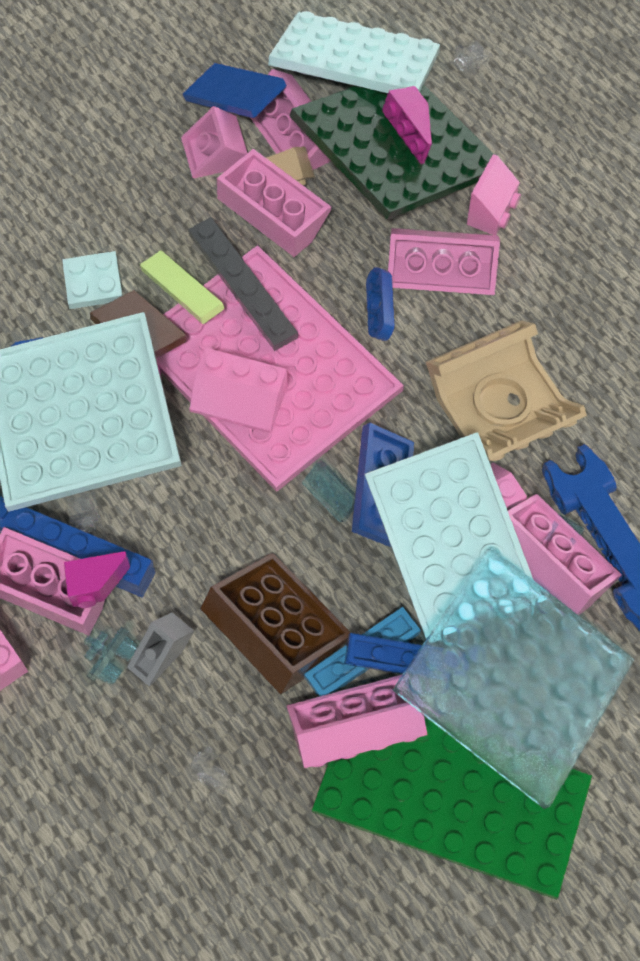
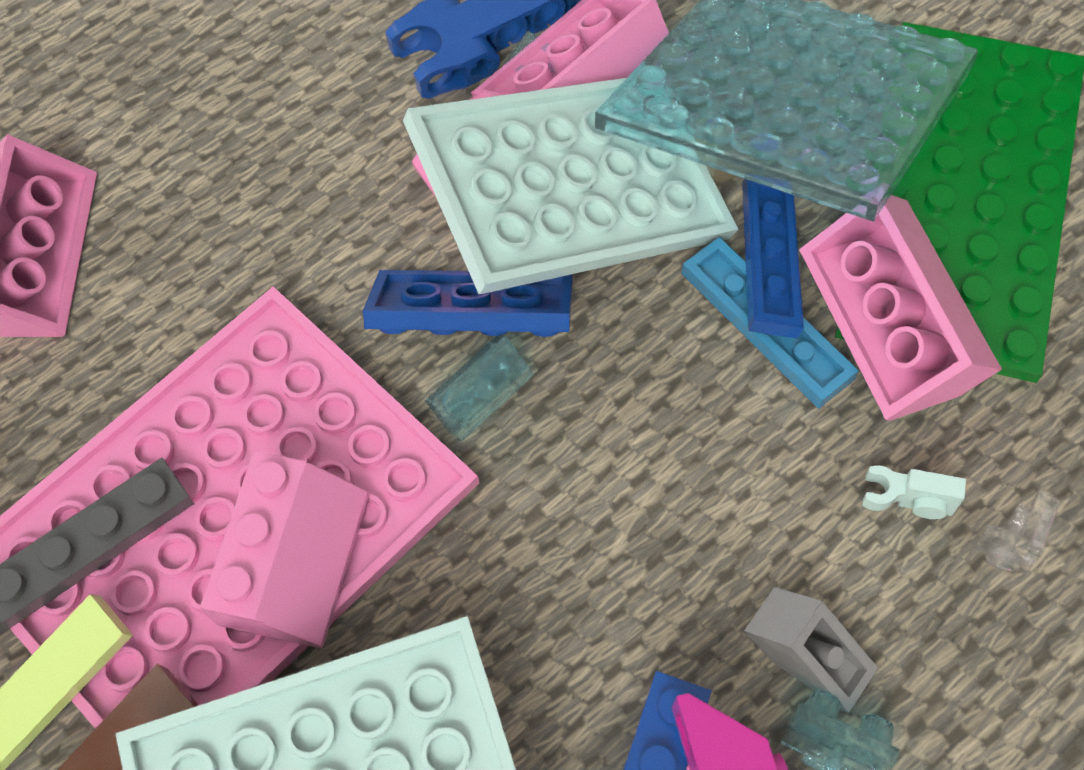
camera: 90 degrees left, 0 degrees up
reddish brown slope [200,552,351,695] -> none
blue beam [366,267,394,341] -> none
tan panel [426,320,587,461] -> none
none -> light aqua plate [862,465,966,519]

